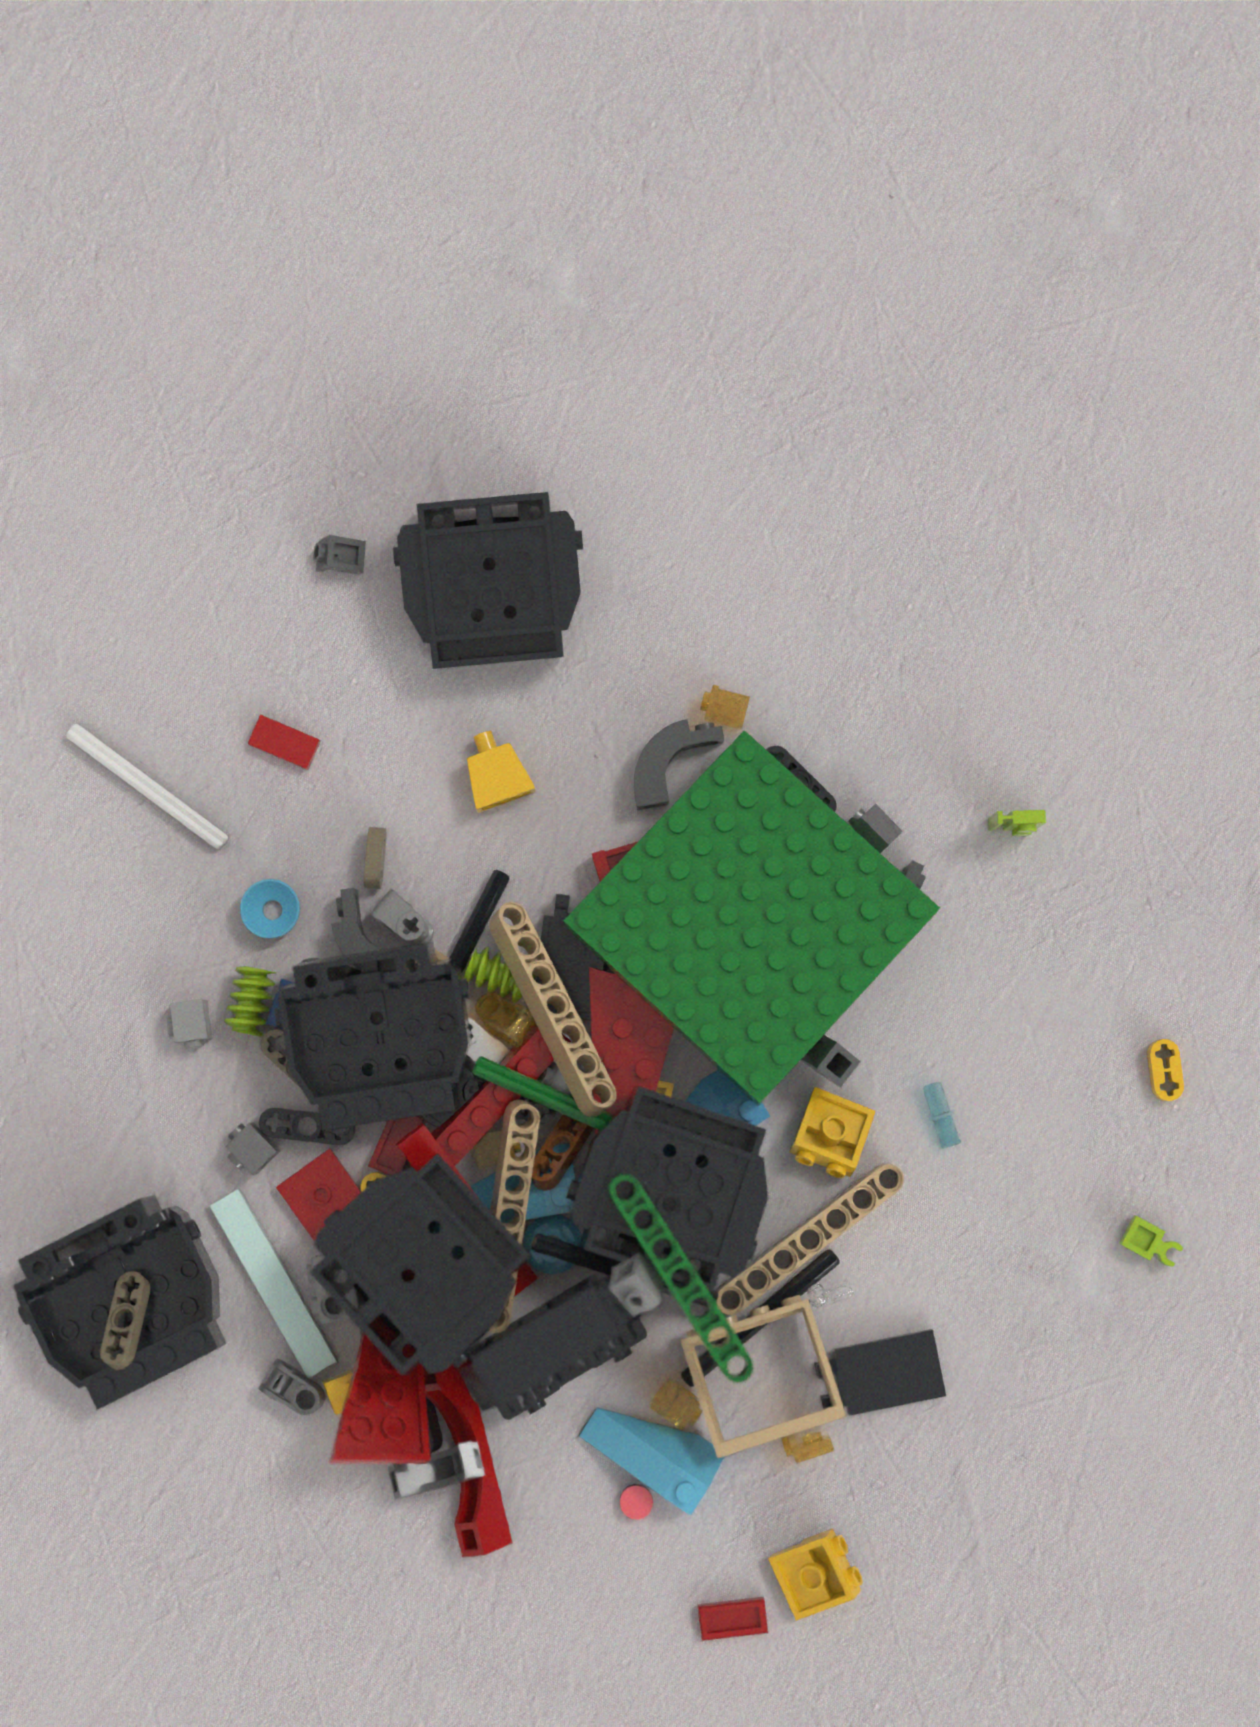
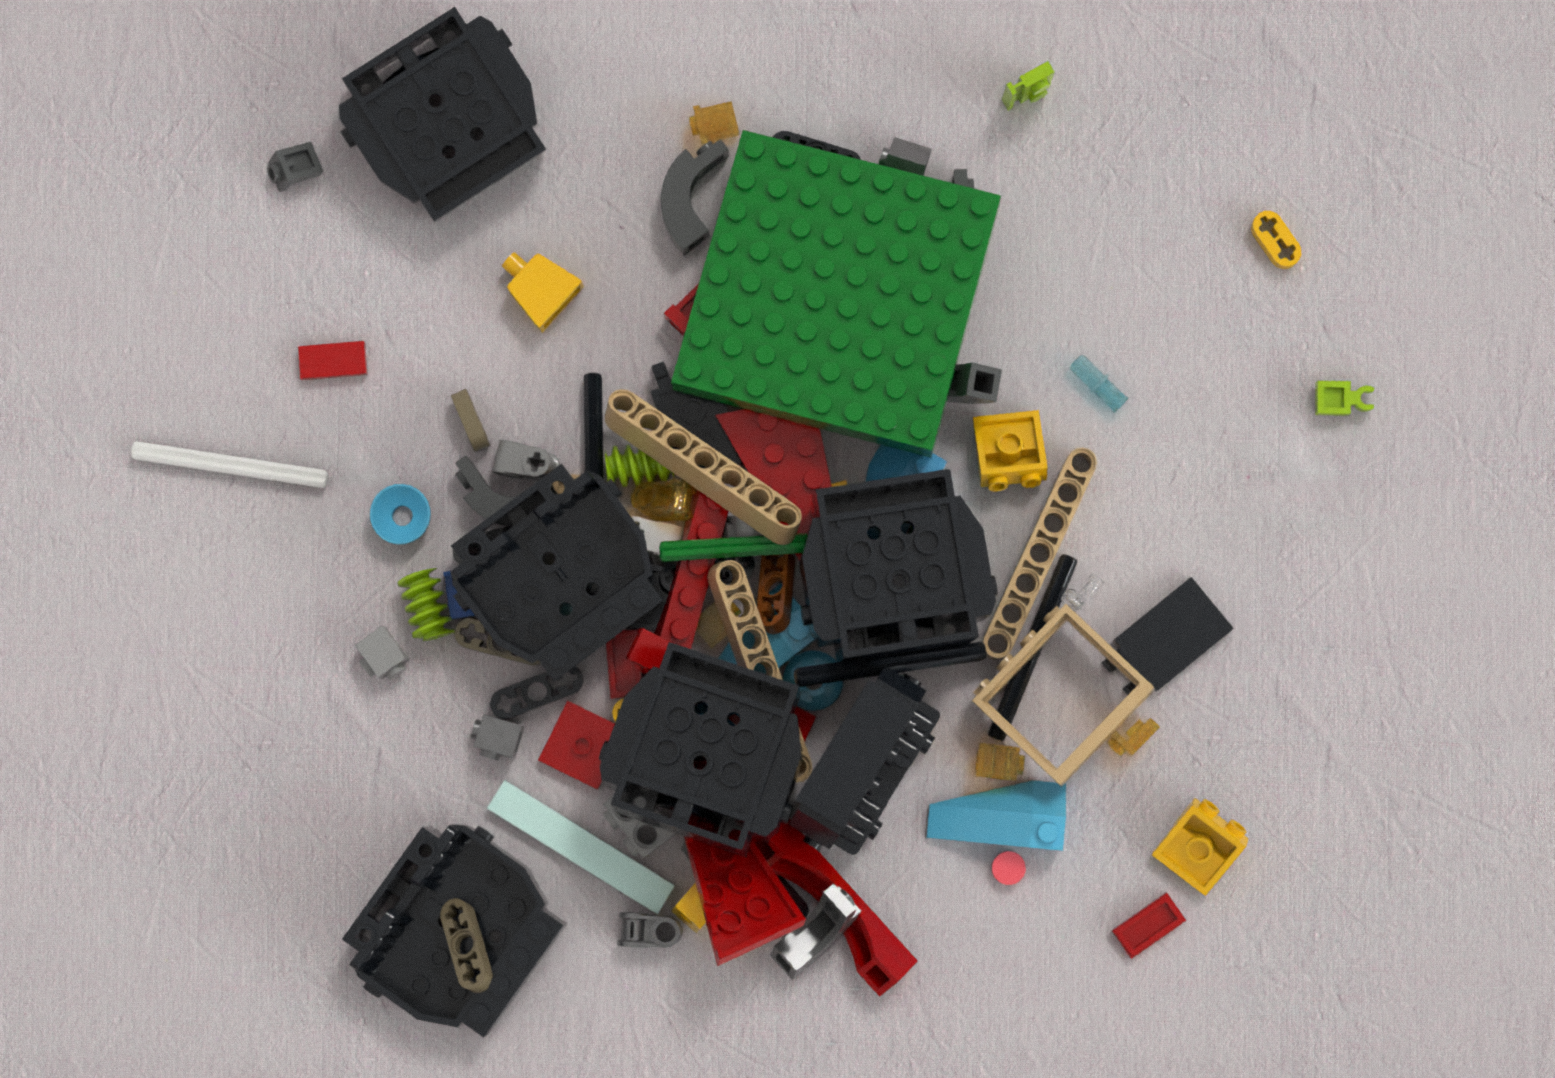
camera: 25 degrees left, 0 degrees up
green beam [608,1174,753,1383] -> none
light grey brick [608,1253,664,1317] -> none

